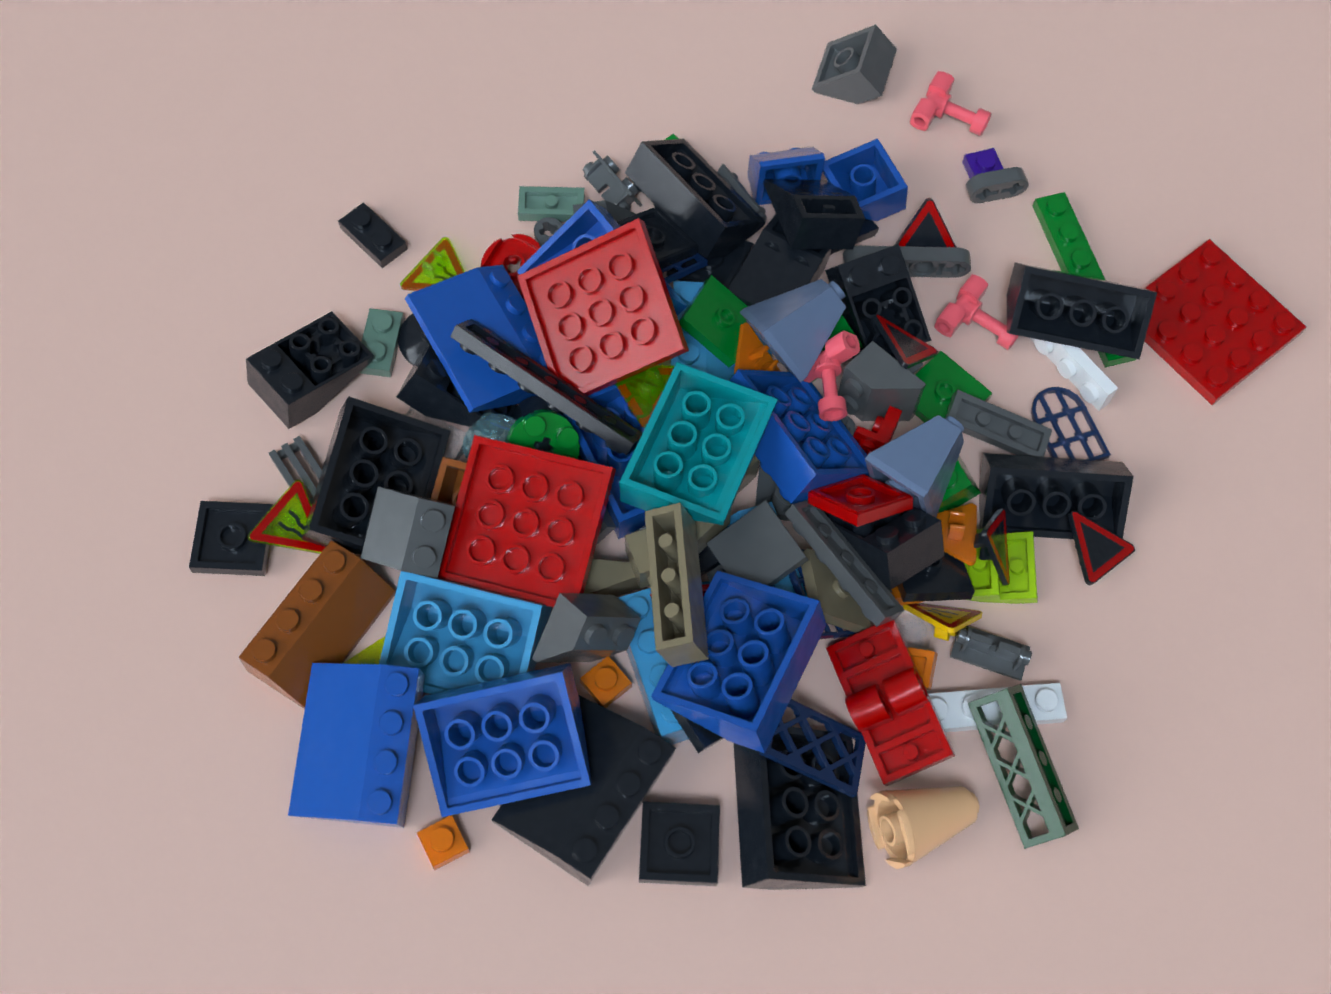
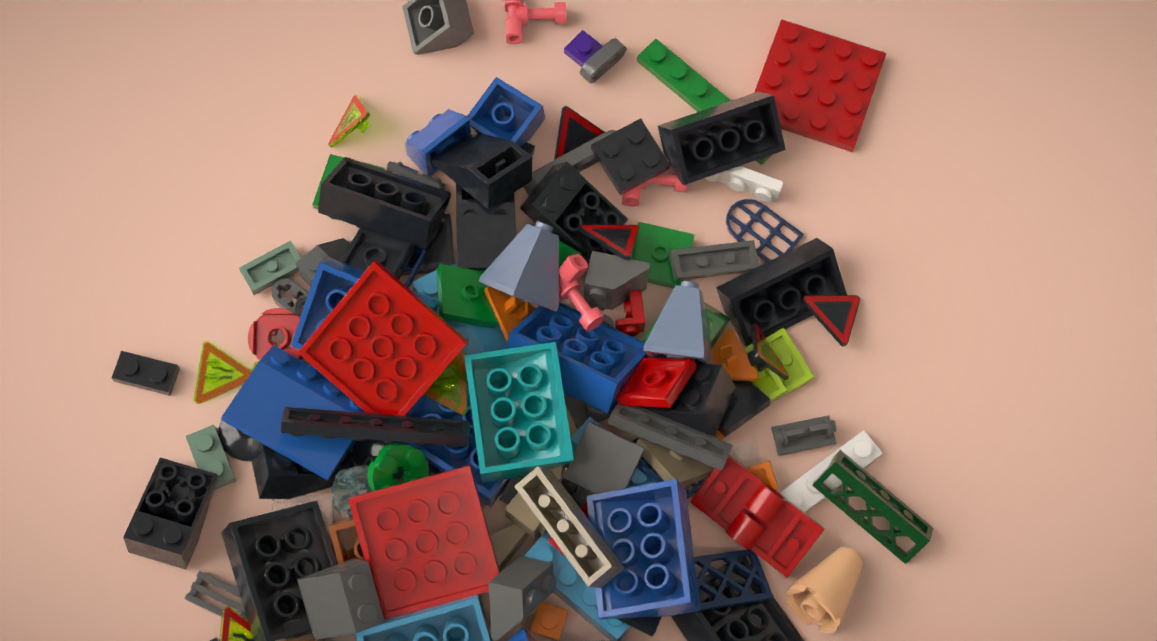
camera: 30 degrees left, 5 degrees up
dark grey hinge [583,150,642,211] -> none
yellow piece [903,603,983,641] -> none
none -> clear neon green piece [328,94,371,148]
none -> black plate [591,118,670,195]

